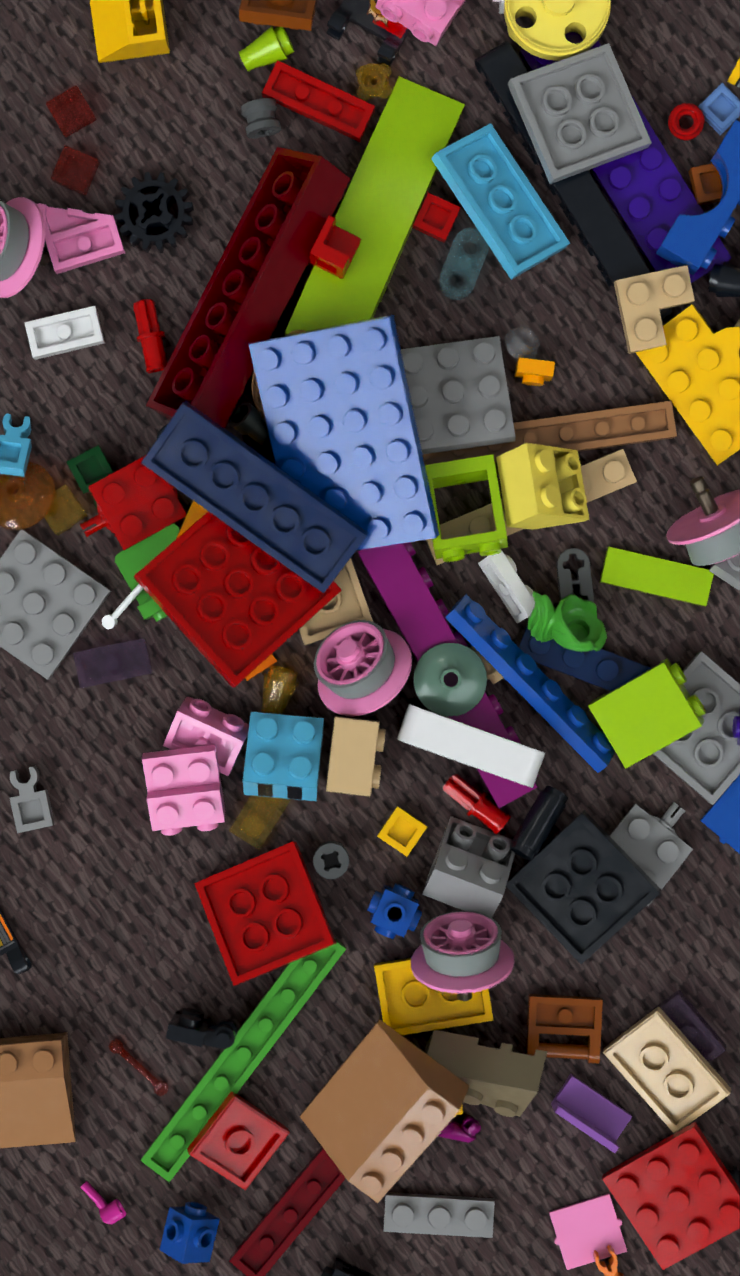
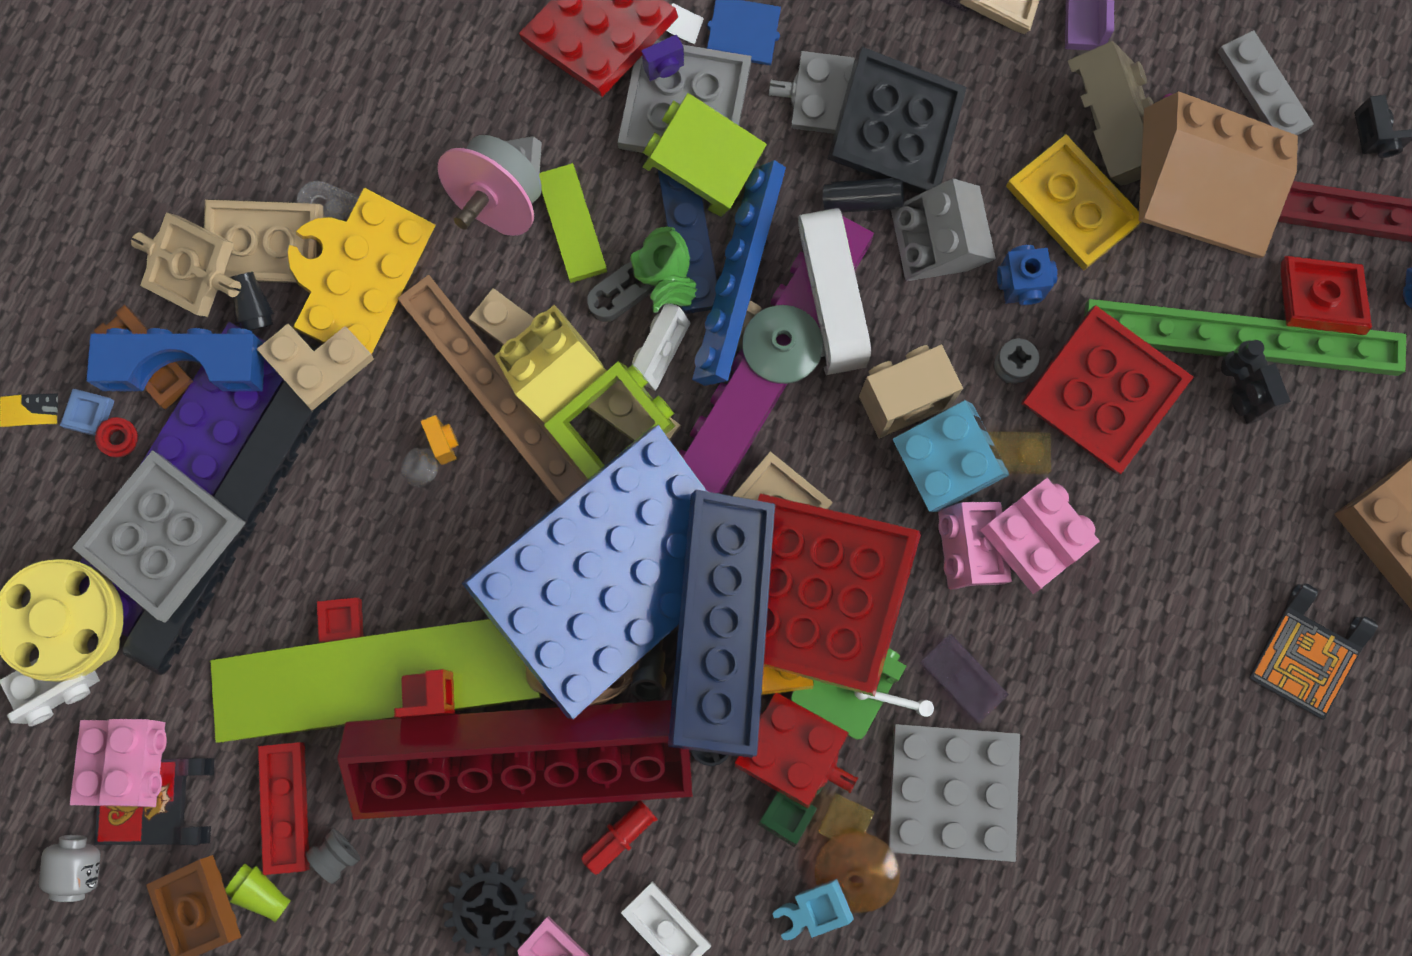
camera: 115 degrees left, 10 degrees down
light grey plate [10,766,55,833] -> none
clear red hinge [109,1039,169,1096] -> none
clear yellow cone [261,665,299,714] -> none
bright pink piece [314,620,412,716] -> none
clear yellow plate [356,63,392,101] -> none
yellow plate [377,806,427,857] -> none
light grey plate [400,336,516,454] -> none
bright pink piece [411,911,514,1001] -> none
medium azure plate [431,123,570,280] -> none
clear light blue plate [439,228,489,300] -> none
red axle [443,774,511,835] -> none
dark orange plate [525,994,603,1064] -> none

